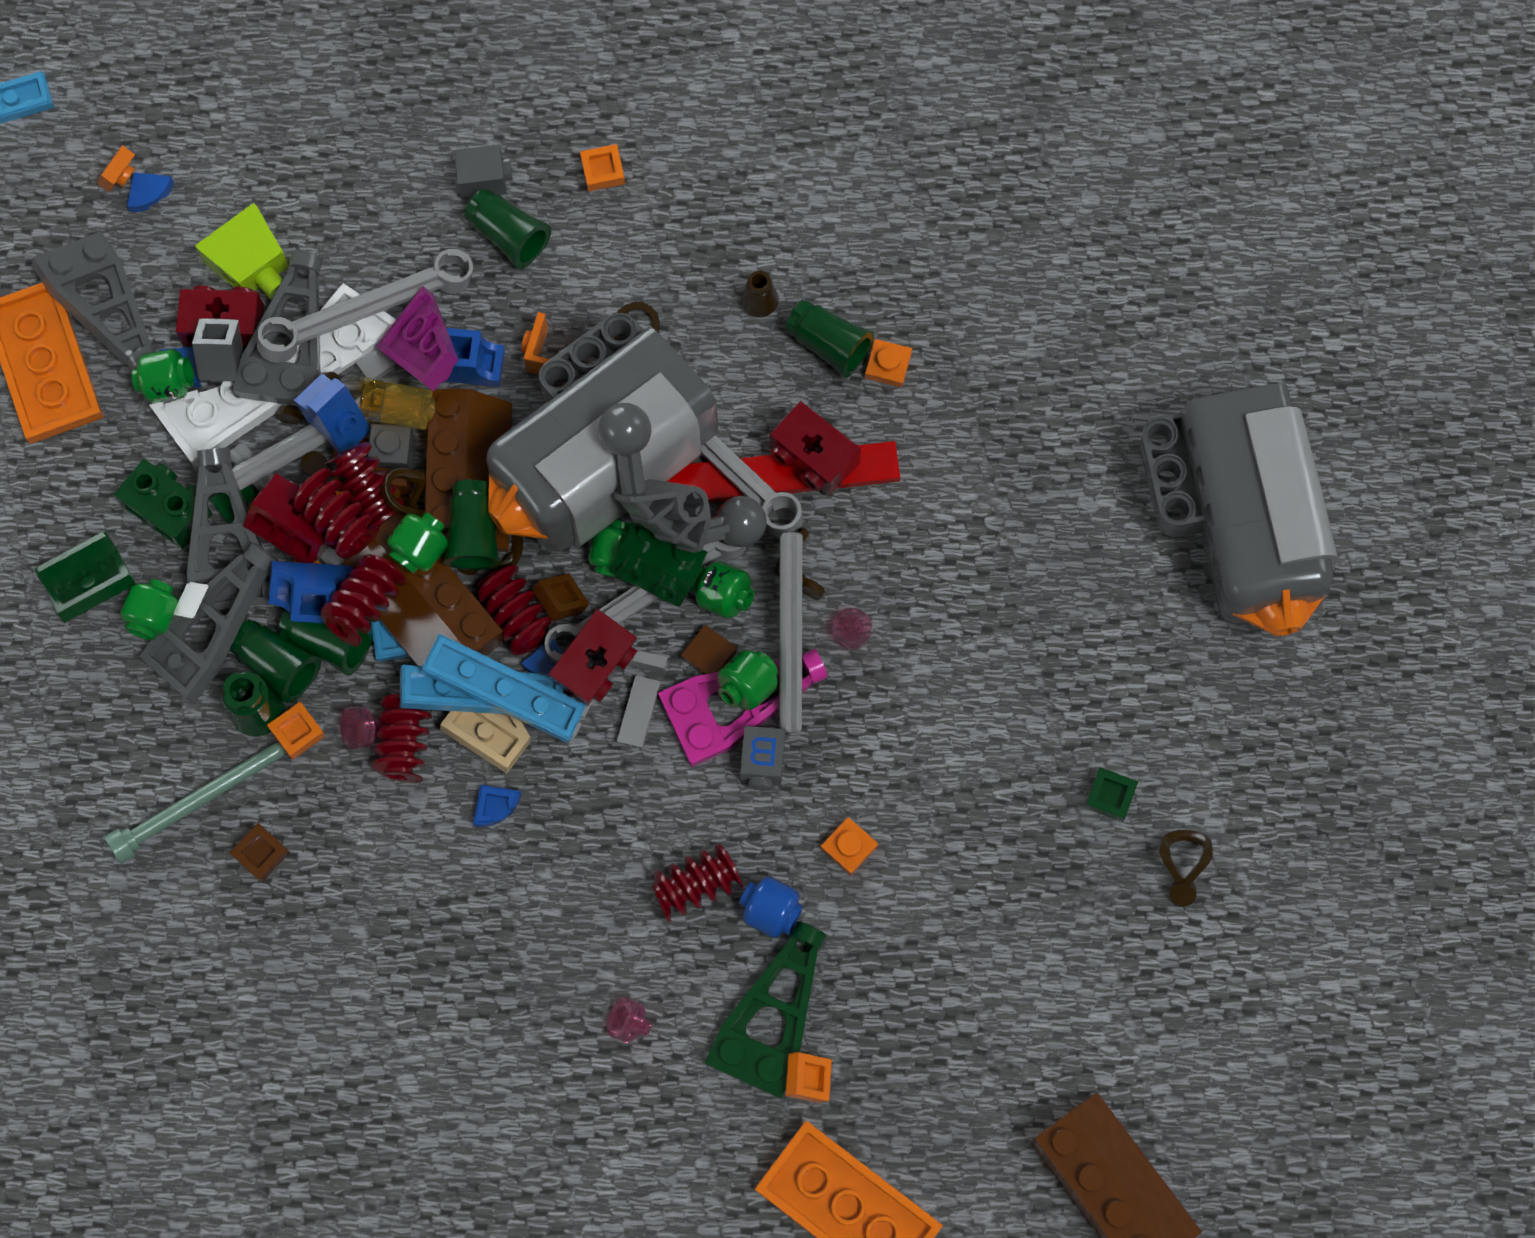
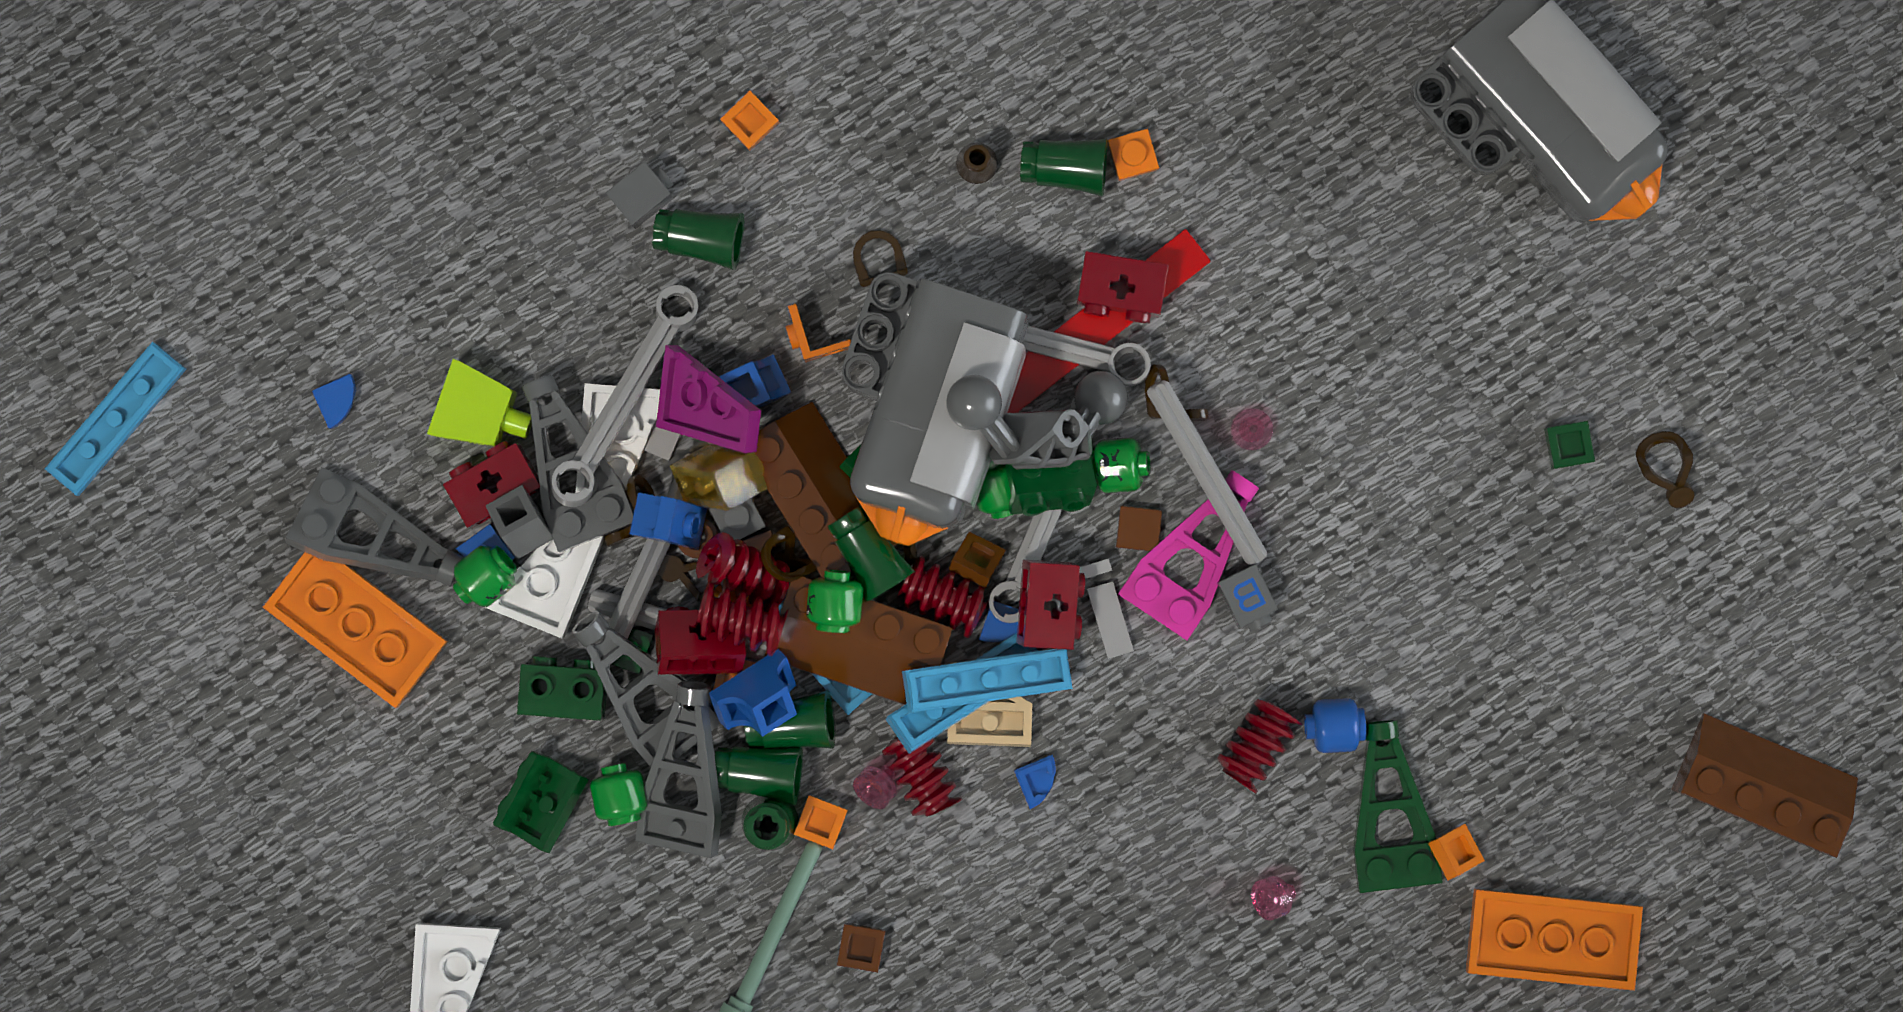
camera: 35 degrees left, 15 degrees up
orange plate [97,145,135,192] -> none
white sticker [173,582,208,618] -> none
dark red piece [321,554,406,646] -> none
green head [718,650,778,710] -> none
orange plate [820,817,879,876] -> none

